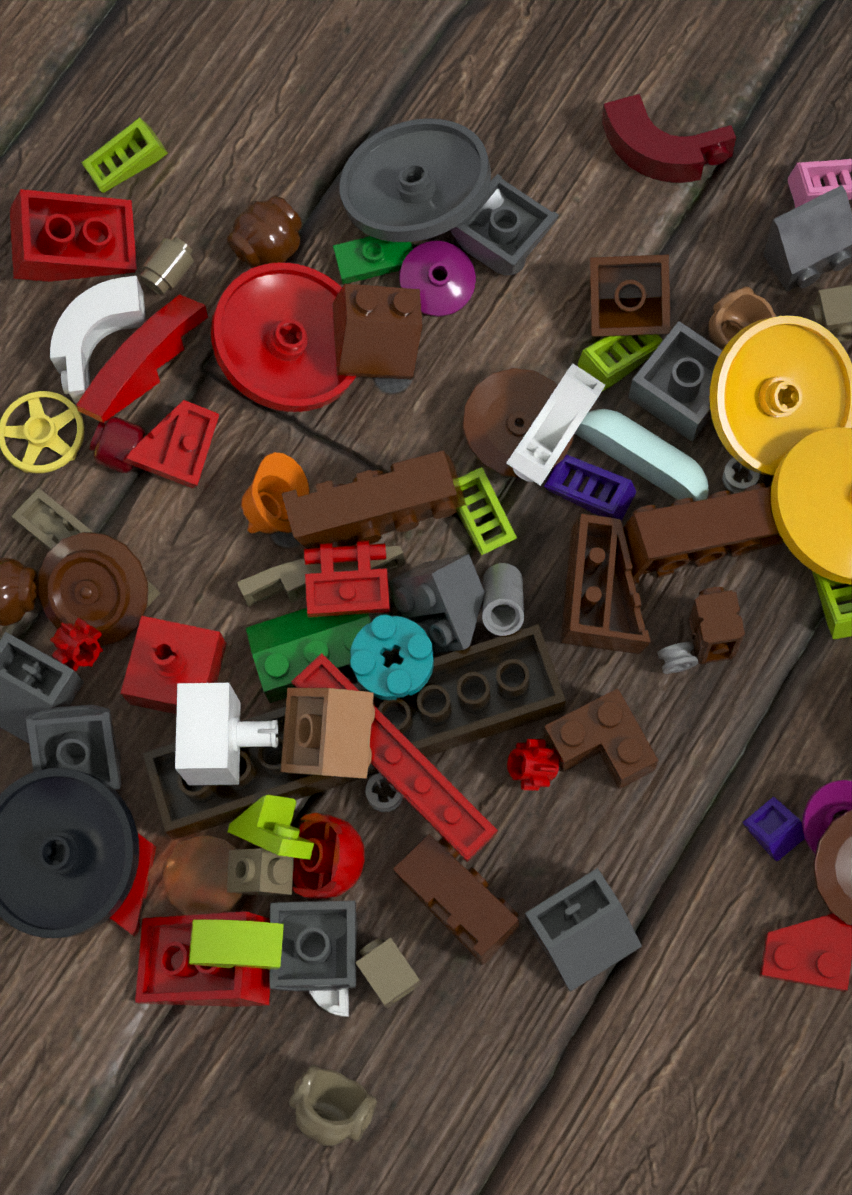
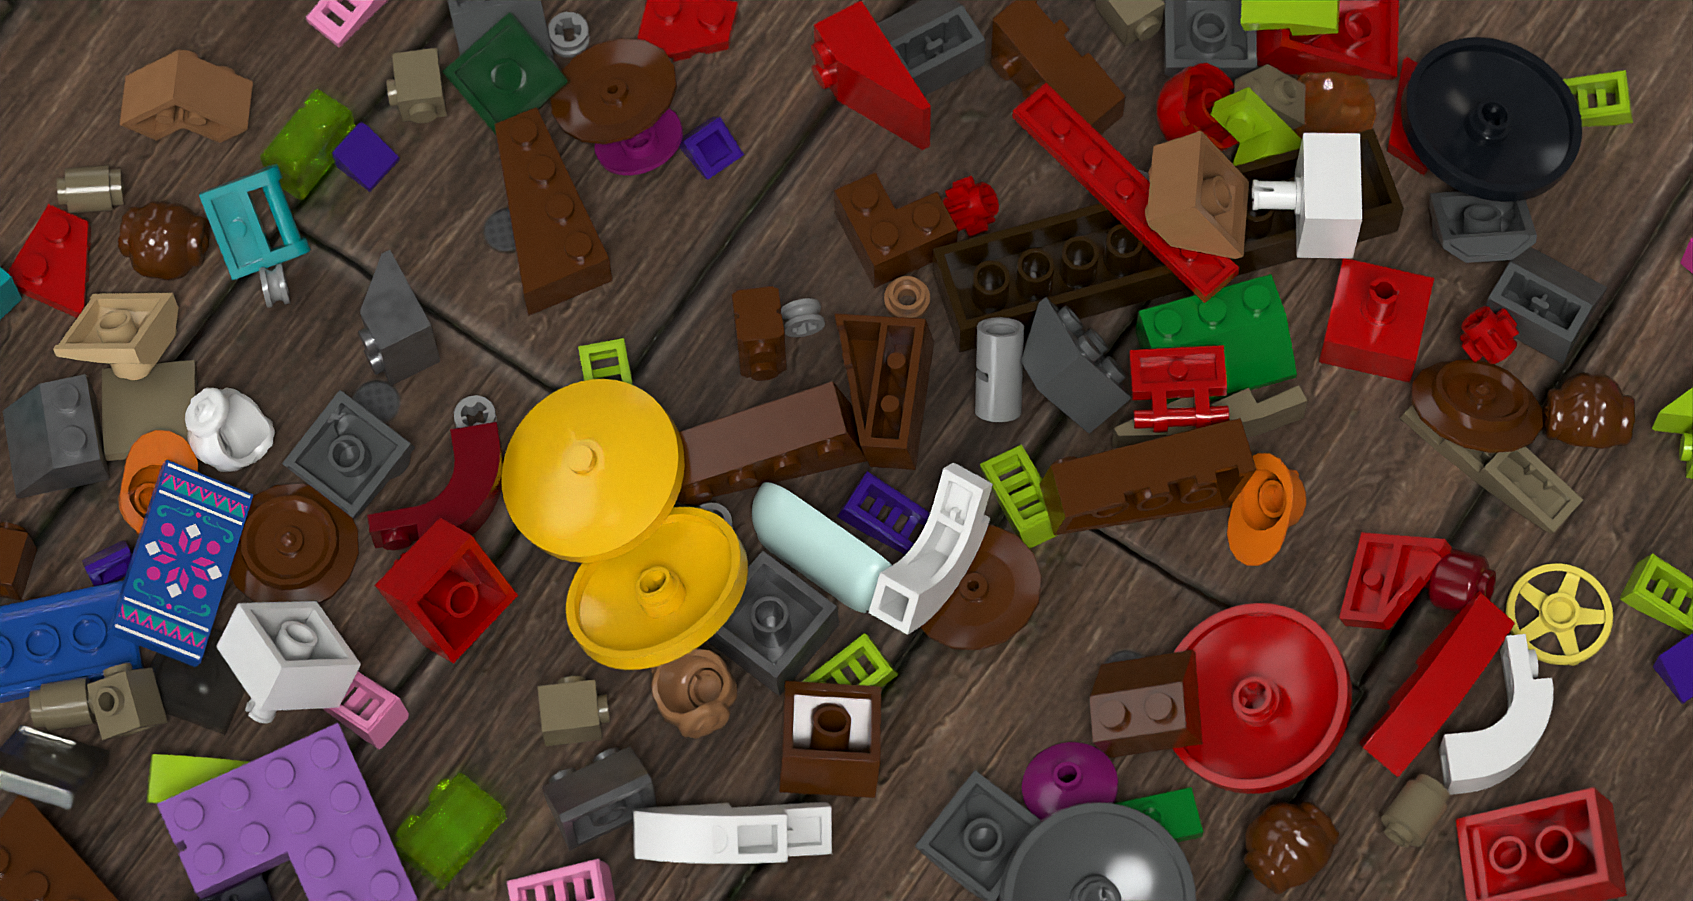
camera: 175 degrees right, 5 degrees down
teal plate [350,615,434,700] -> none
none -> white slope [633,802,832,864]
none -> red slope [811,0,931,151]
none -> medium nougat plate [884,276,930,318]

